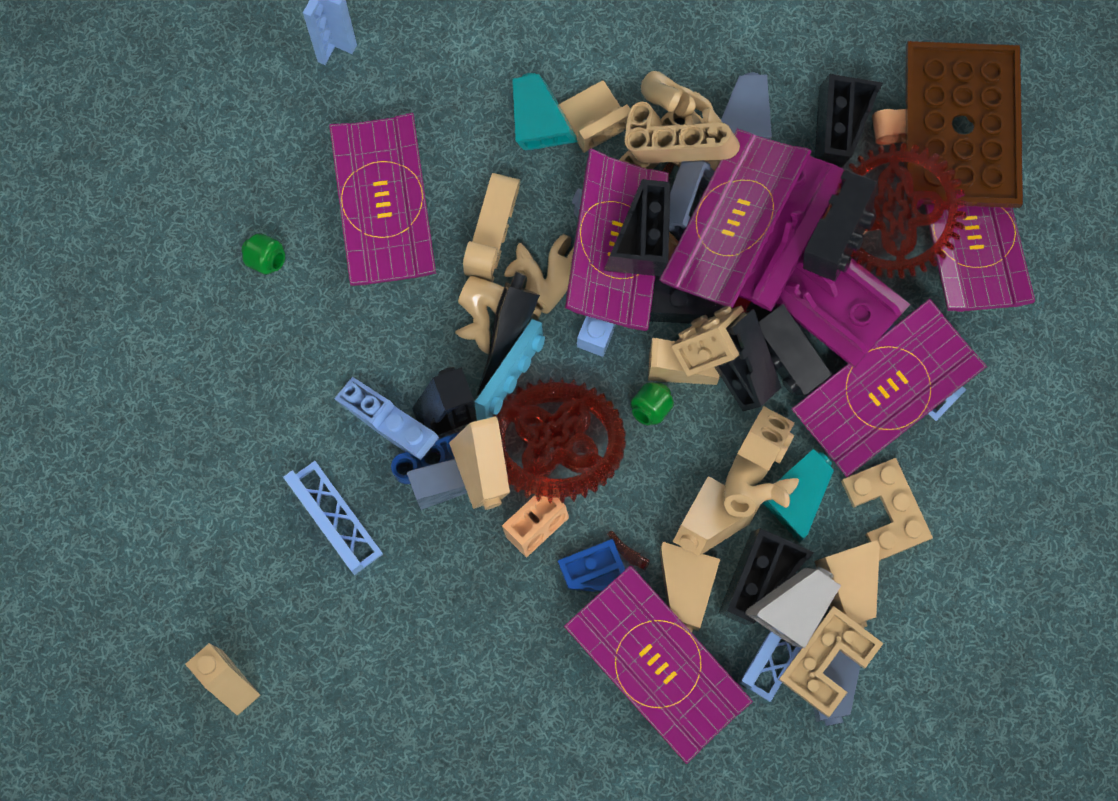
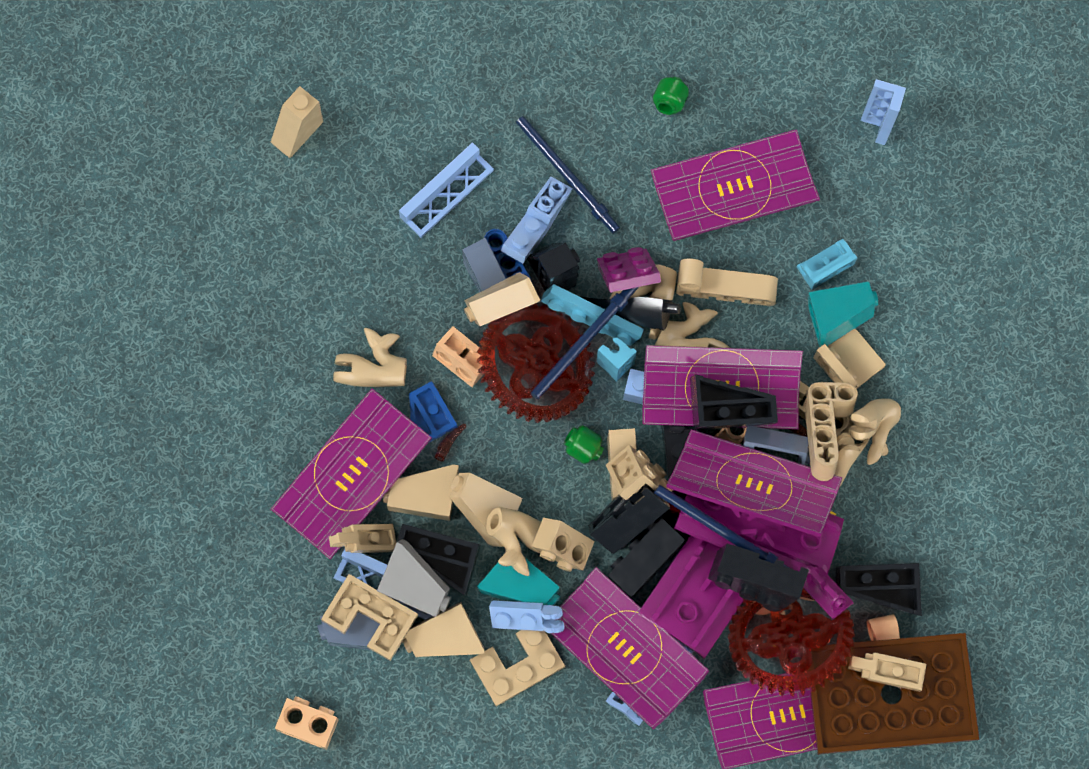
camera: 80 degrees right, 0 degrees up
sand blue slope [721,72,772,140] -> none
none -> light nougat brick [275,696,338,750]
none -> tan hinge [329,524,396,553]
none -> tan piece [333,328,407,387]
none -> light blue hinge [489,600,564,633]
none -> dark blue bar [516,116,620,234]
none -> dark blue bar [531,287,639,400]
none -> medium azure hinge [596,338,637,381]
none -> magenta plate [597,247,661,293]
none -> dark blue bar [654,484,791,569]
none -> medium azure hinge [797,239,857,290]
none -> magenta hinge [803,565,853,619]
none -> tan hinge [848,653,926,692]

